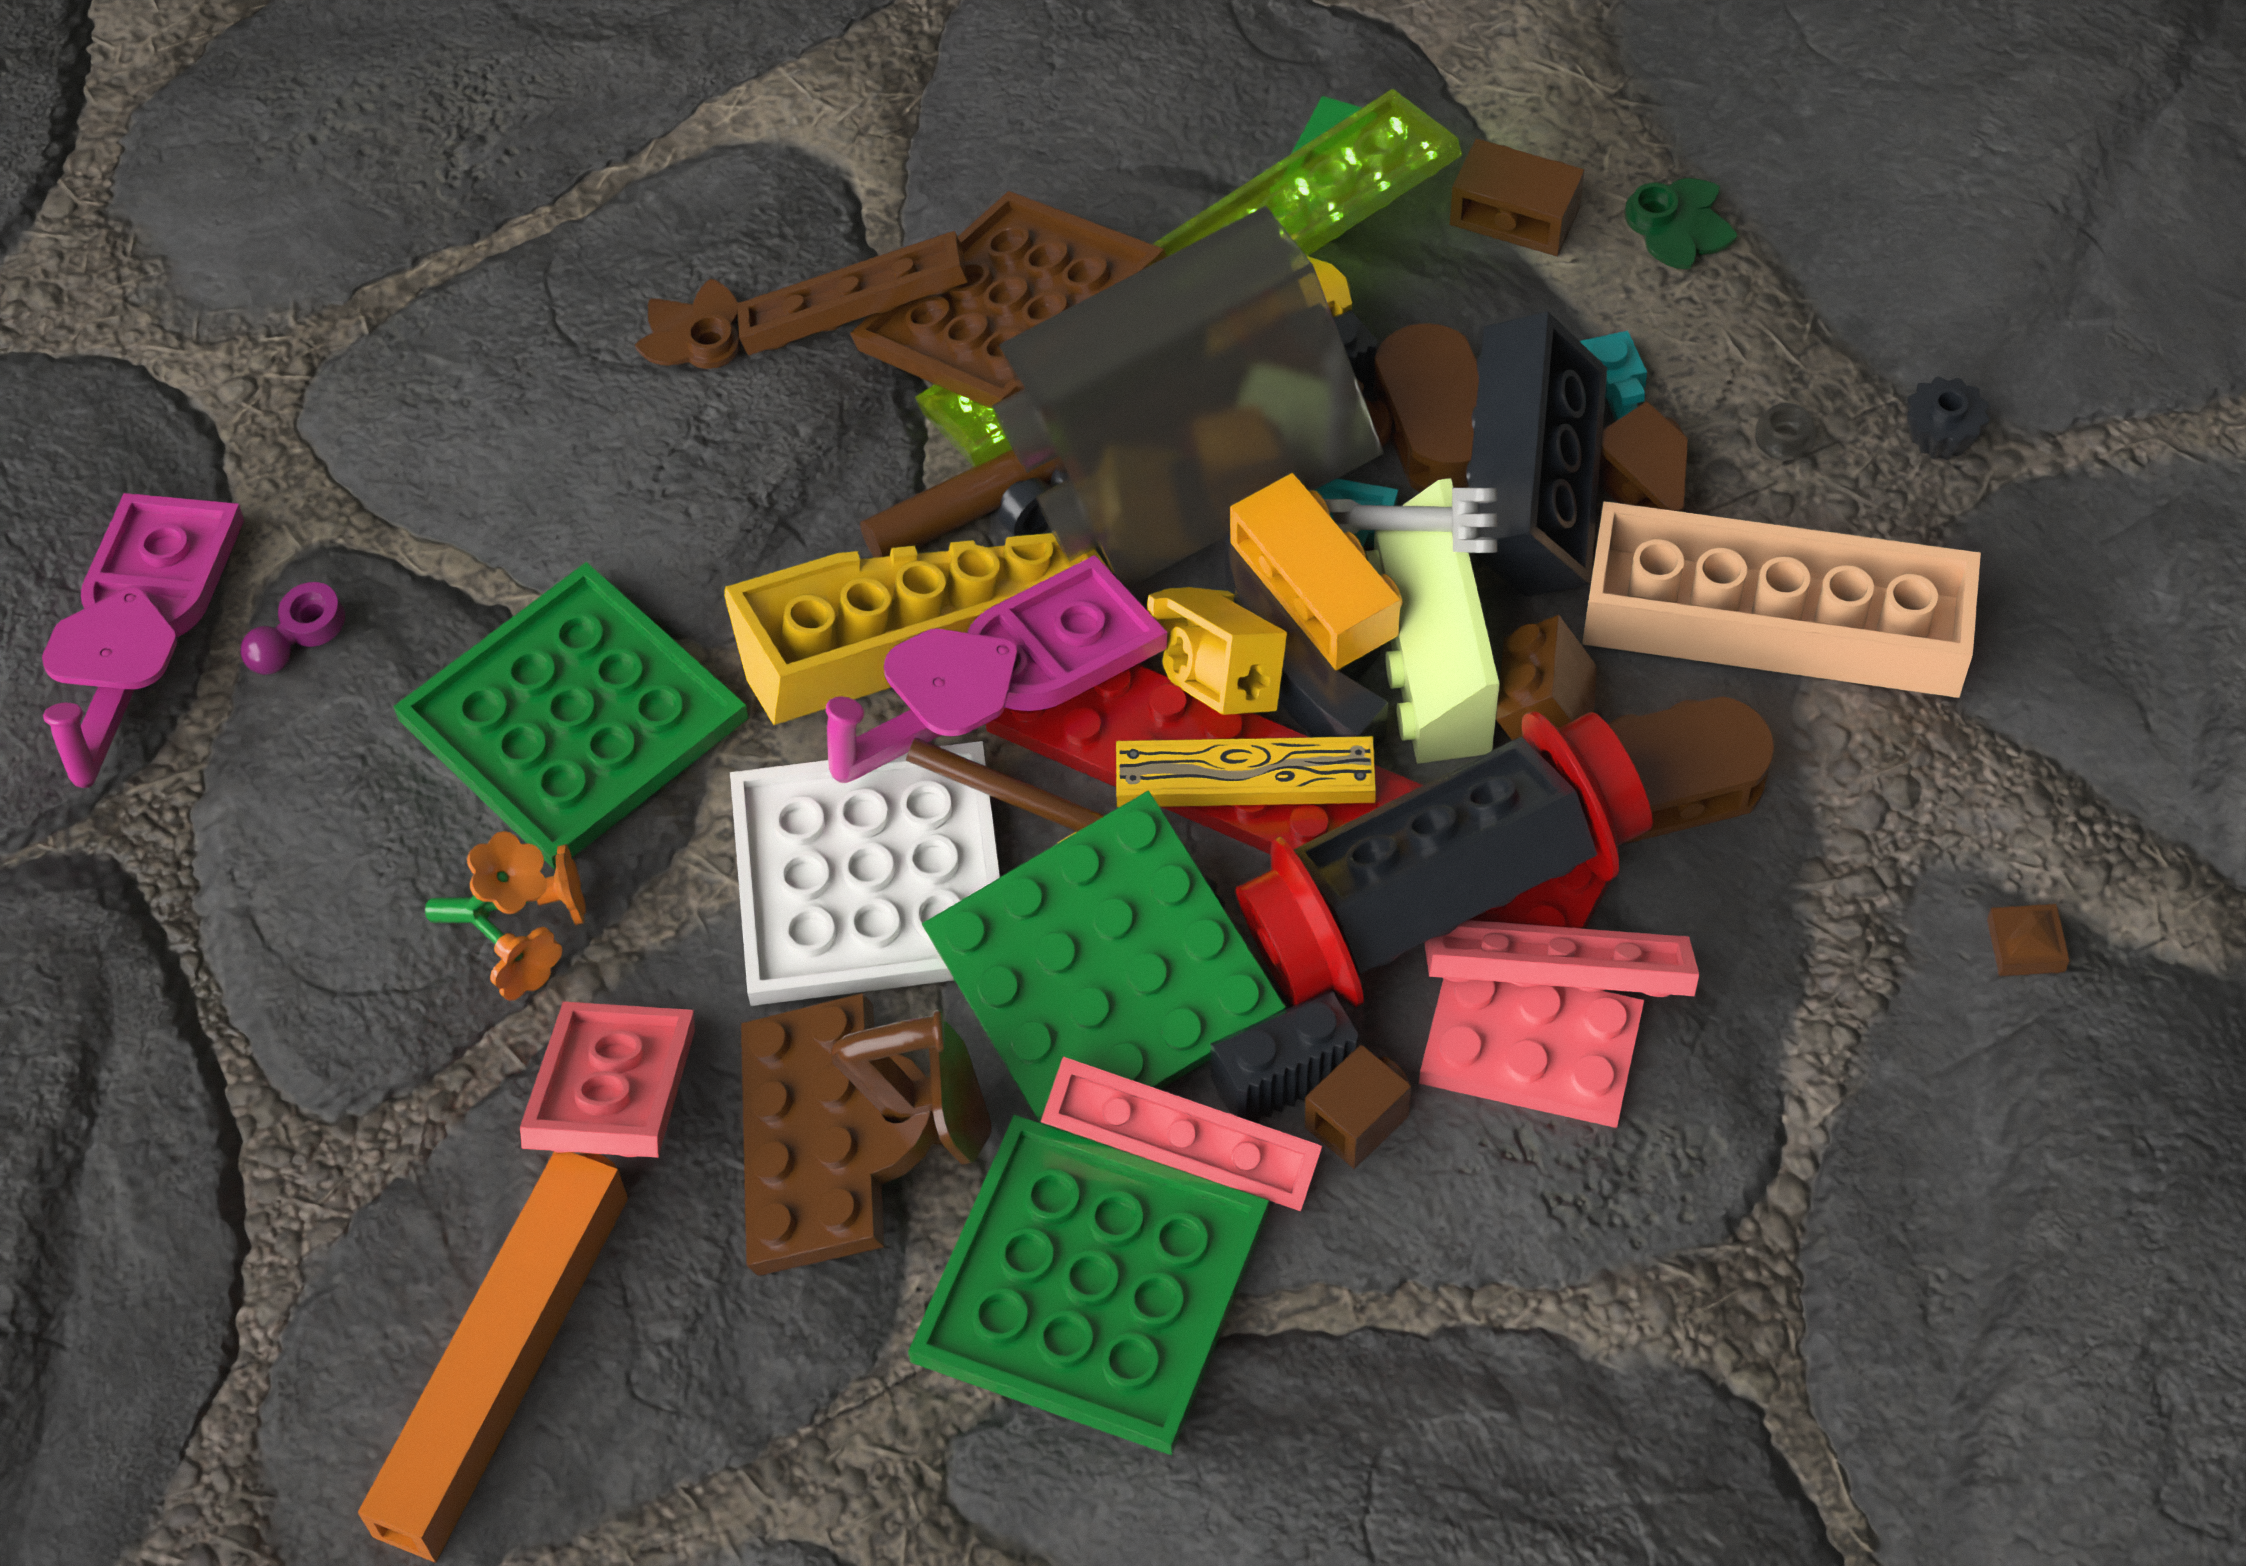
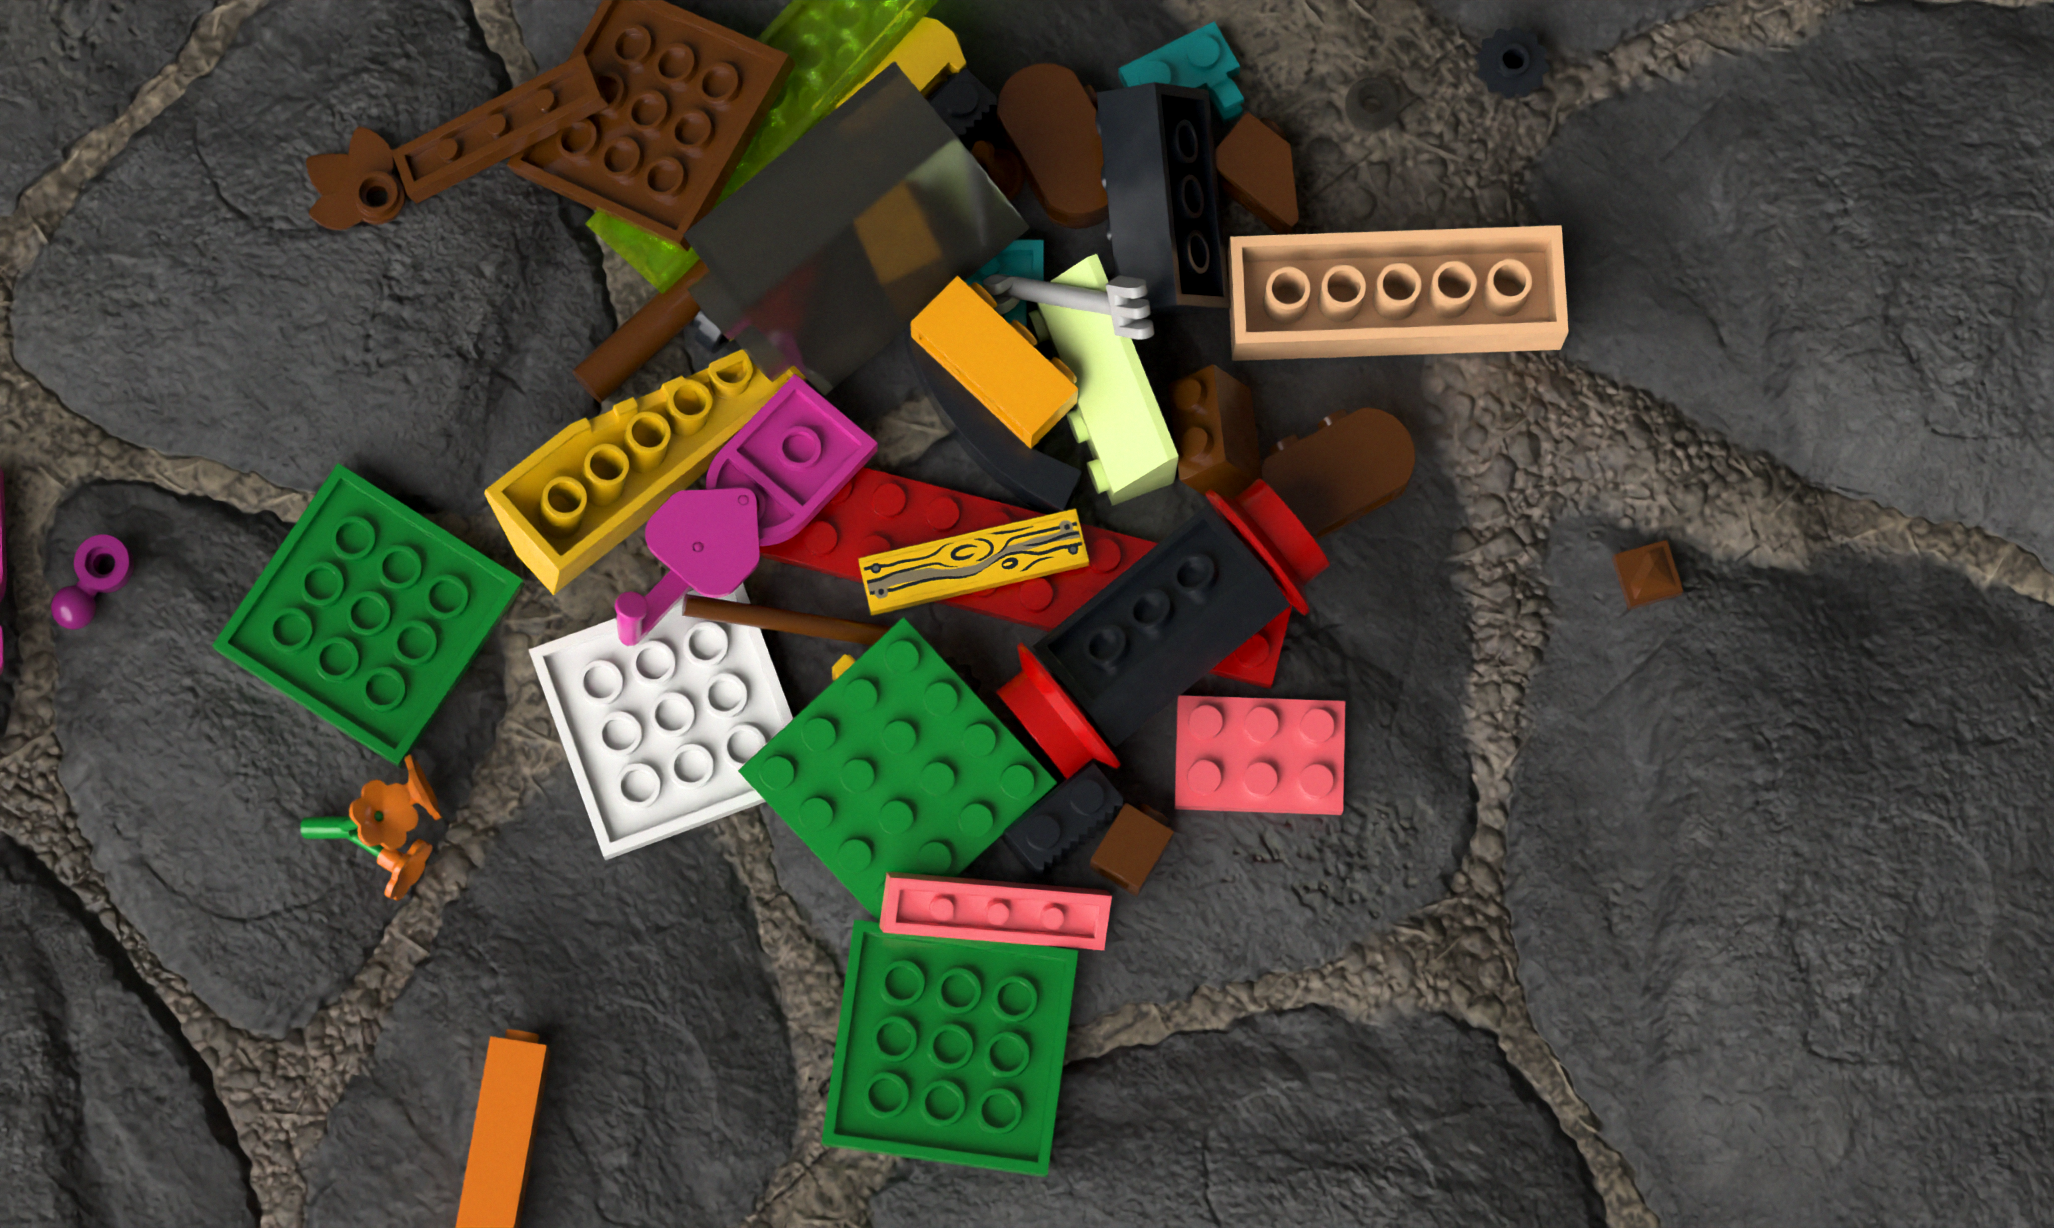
camera: 20 degrees left, 20 degrees up
coral plate [520,1002,695,1158] -> none
reddish brown plate [741,993,992,1276] -> none
yellow piece [1147,587,1287,715] -> none
coral plate [1424,920,1699,997] -> none

